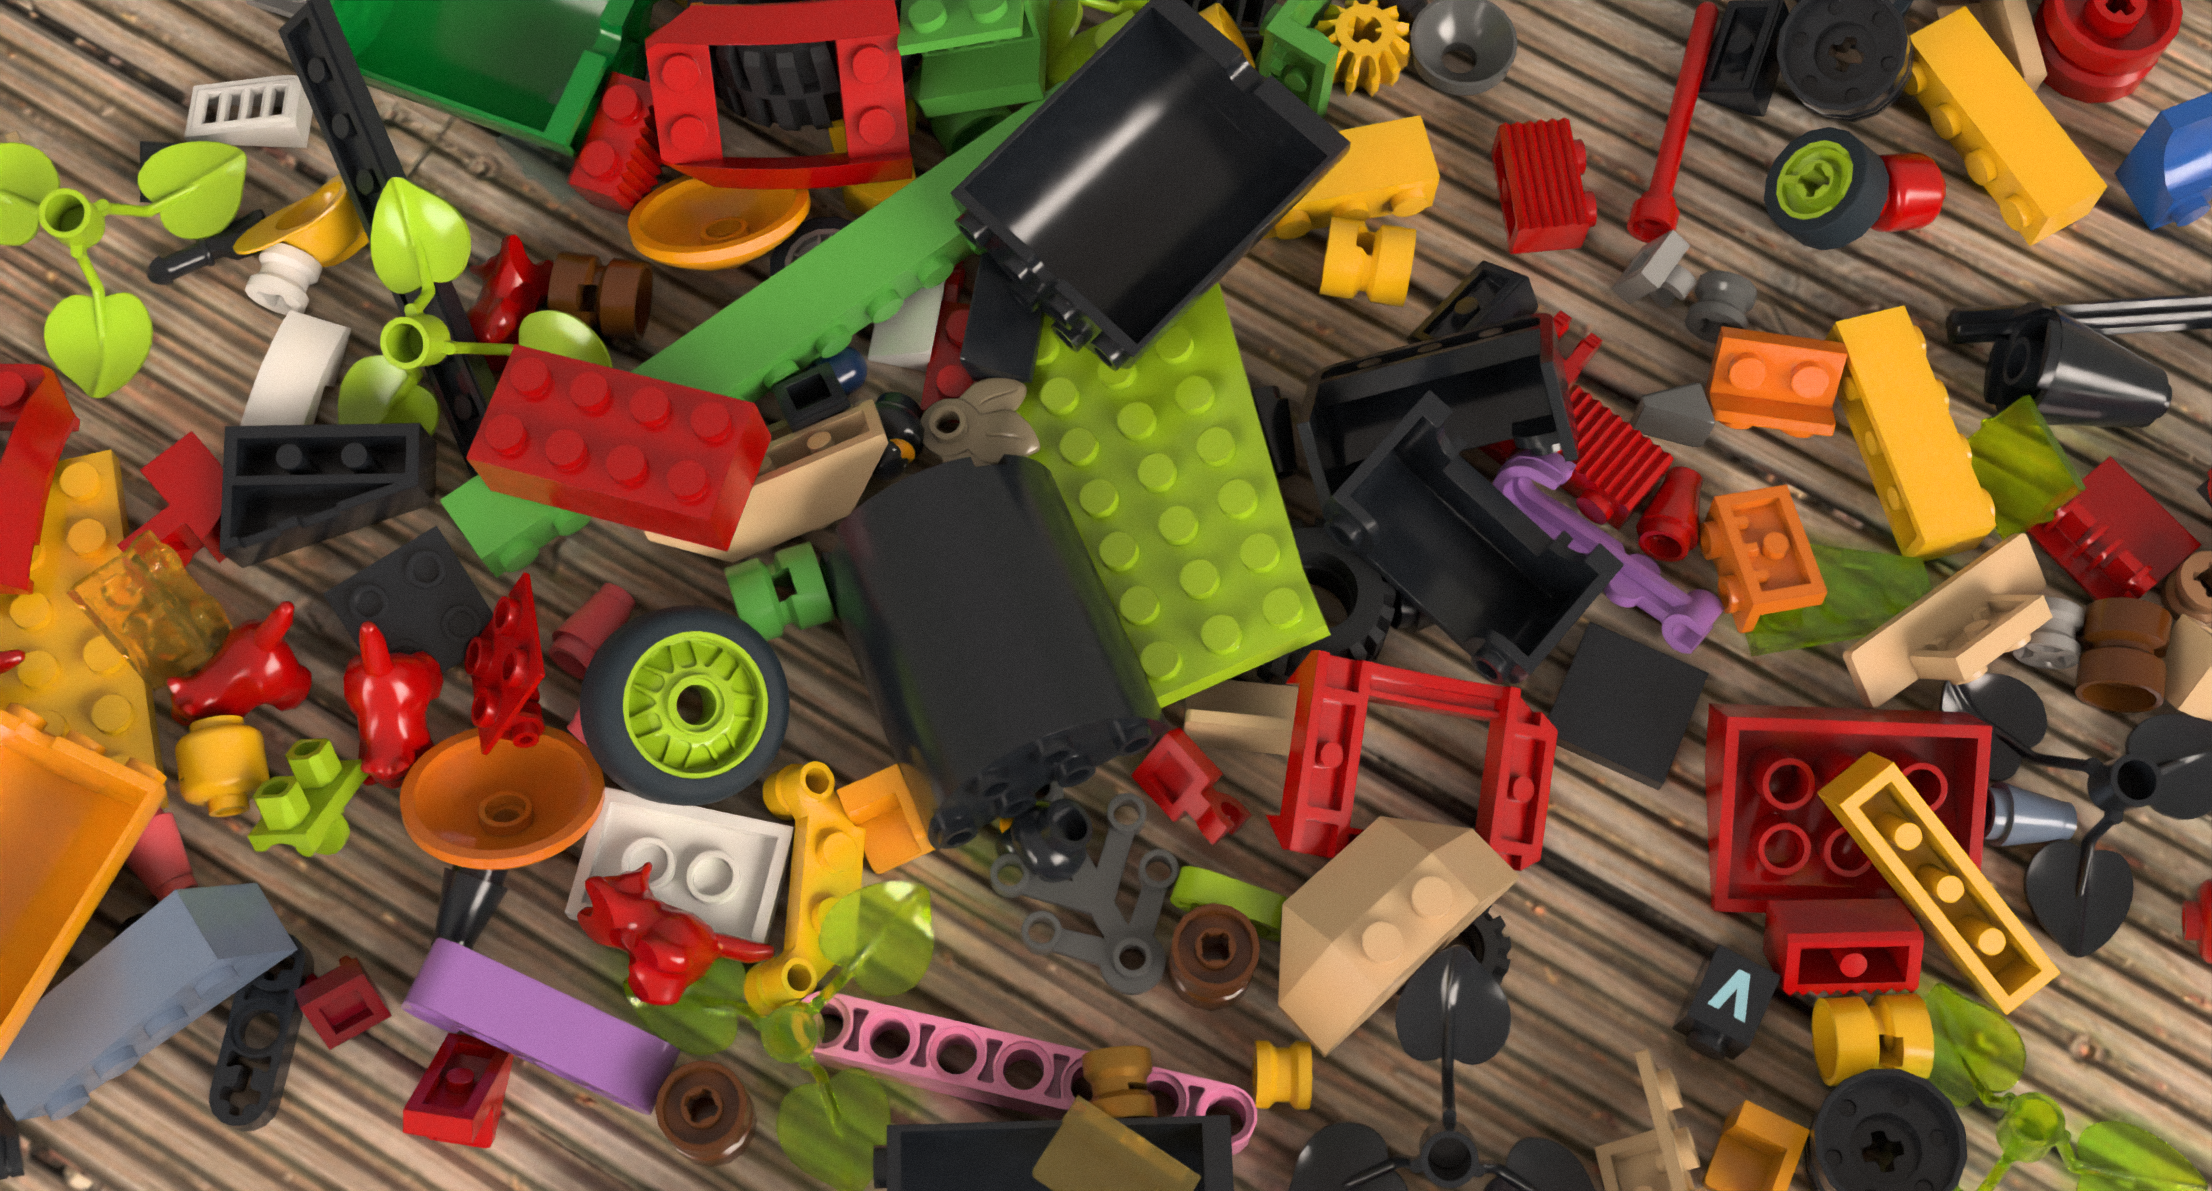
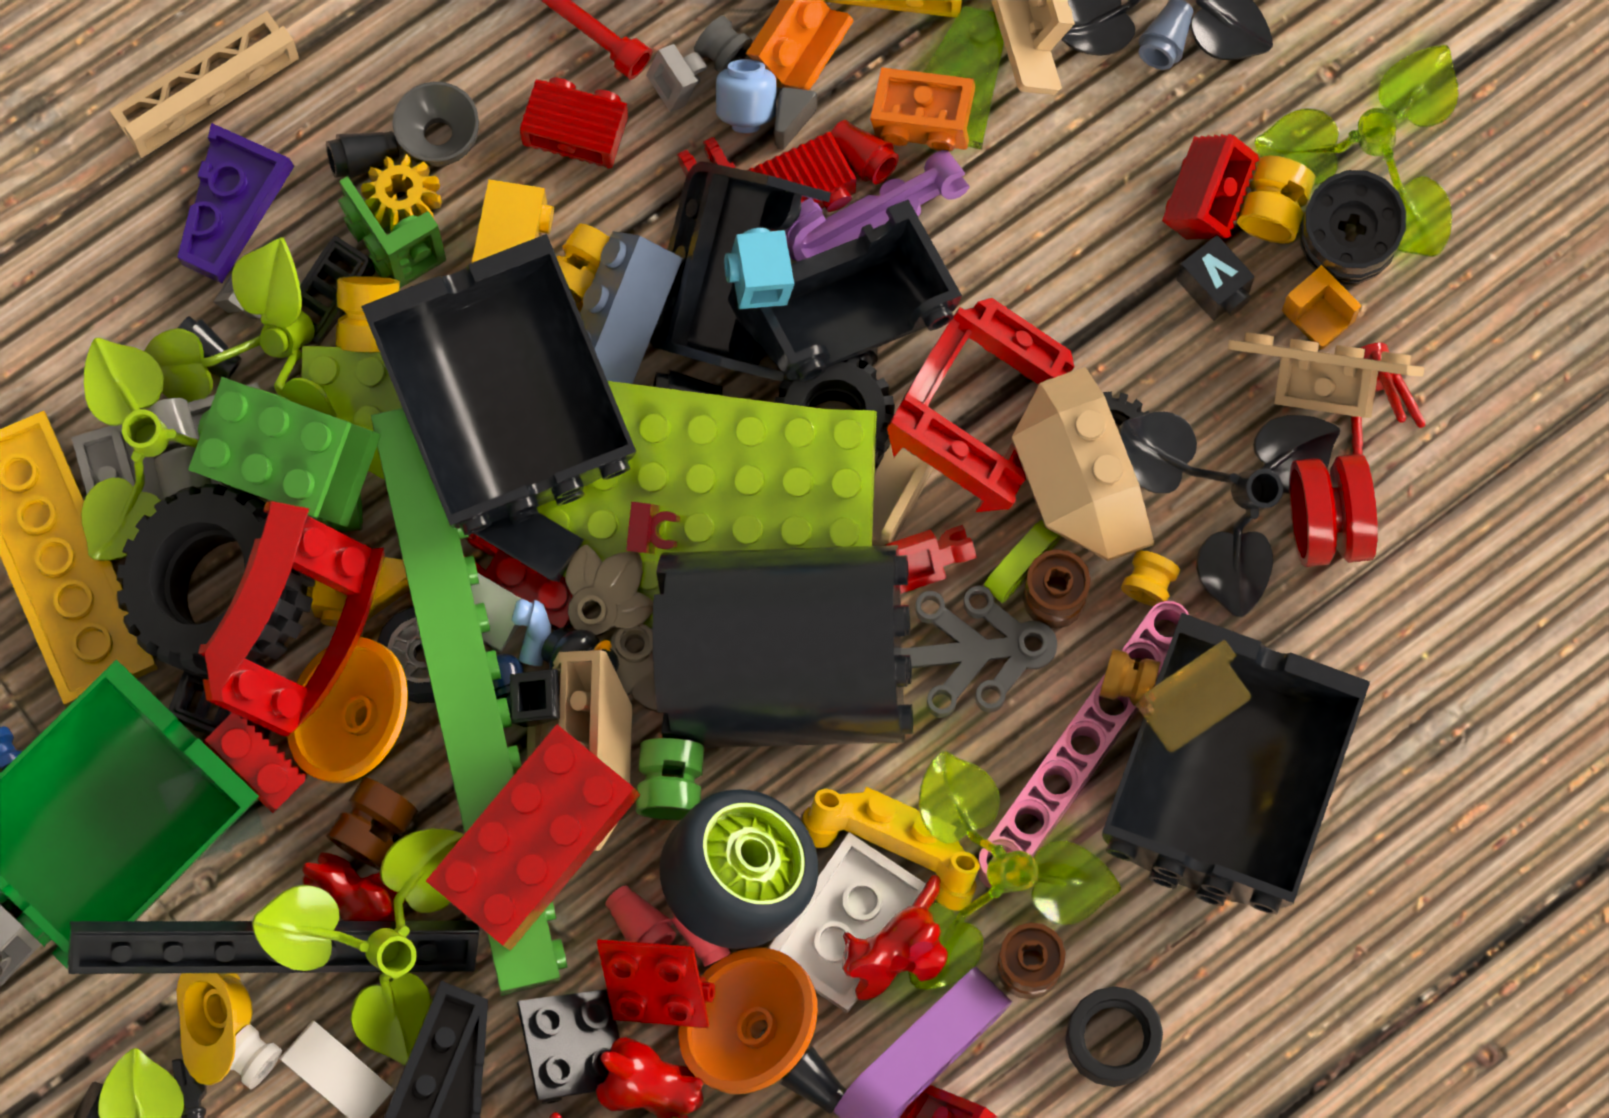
camera: 65 degrees left, 5 degrees up
white slope [184,75,313,148] -> none
light orange panel [836,763,936,874] -> none
black animal [995,799,1093,883] -> none
black slope [1406,260,1538,344] -> none
black tile [1548,622,1709,791] -> none
red slope [1705,703,1993,918] -> none
yellow brick [1817,751,2060,1015] -> none
none -> light blue arm [512,599,551,666]
none -> sand blue brick [580,231,683,384]
none -> dark red tile [626,502,680,554]
none -> light blue head [716,59,776,133]
none -> medium azure brick [724,228,794,309]

